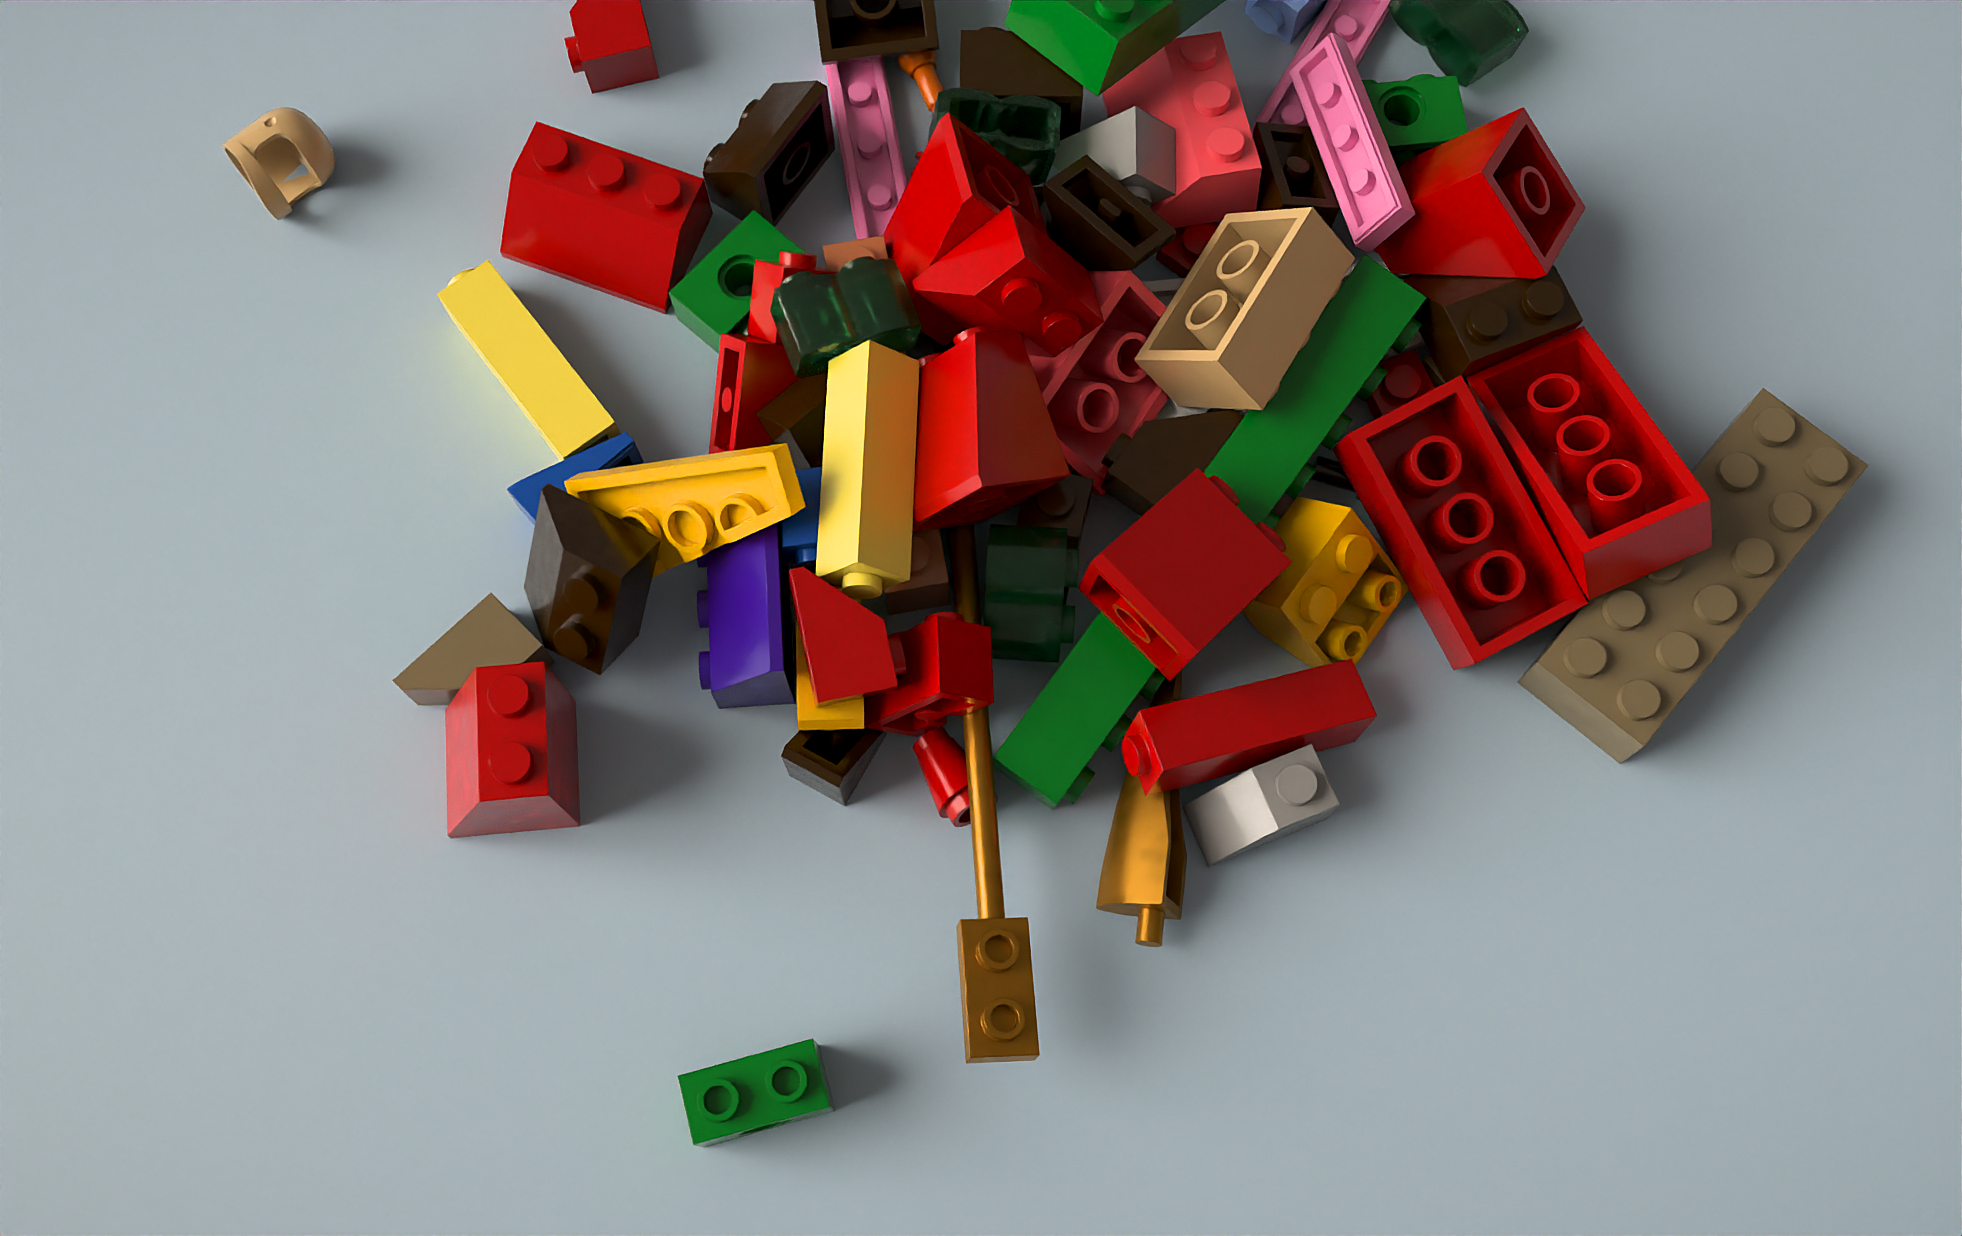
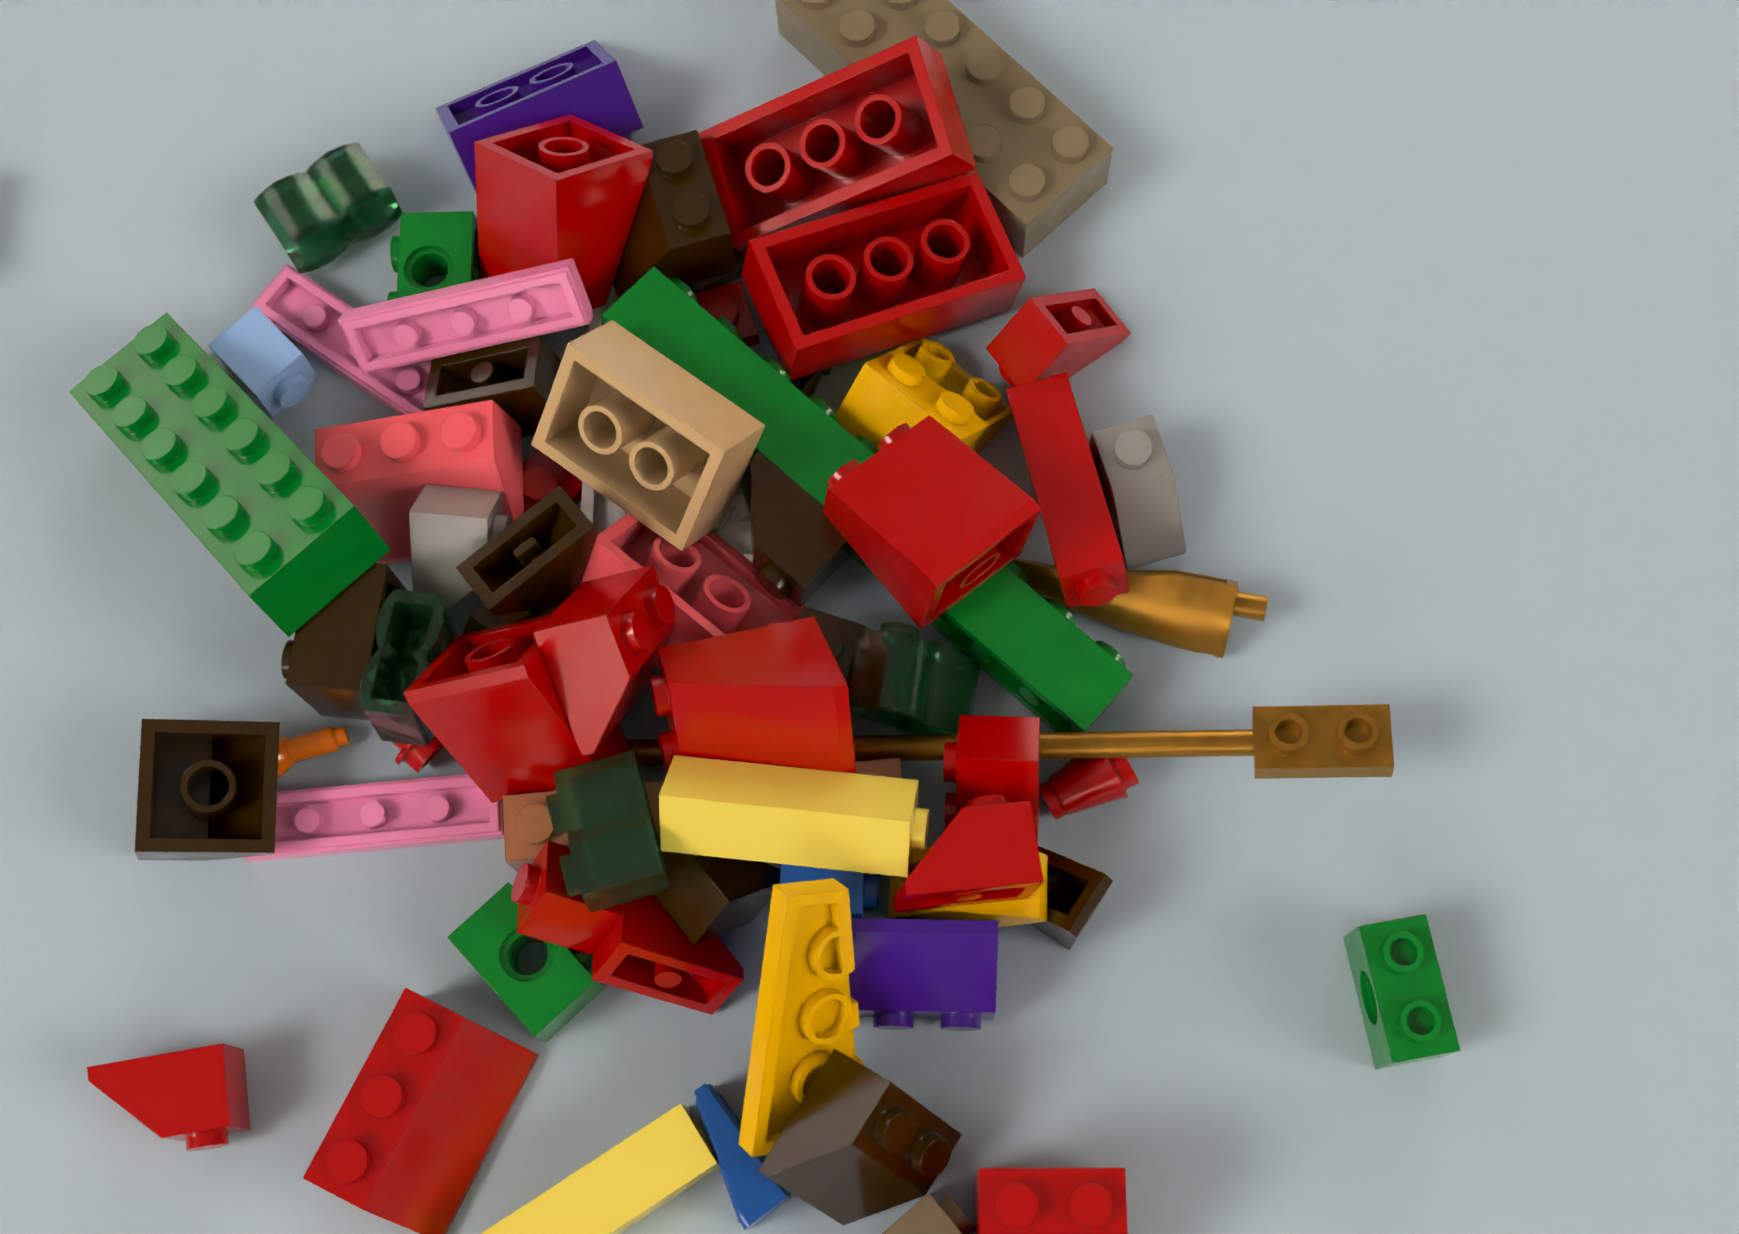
camera: 80 degrees left, 0 degrees up
dark brown slope [703,80,835,227] -> none
none -> dark purple slope [435,40,644,192]
none -> red slope [986,288,1131,387]

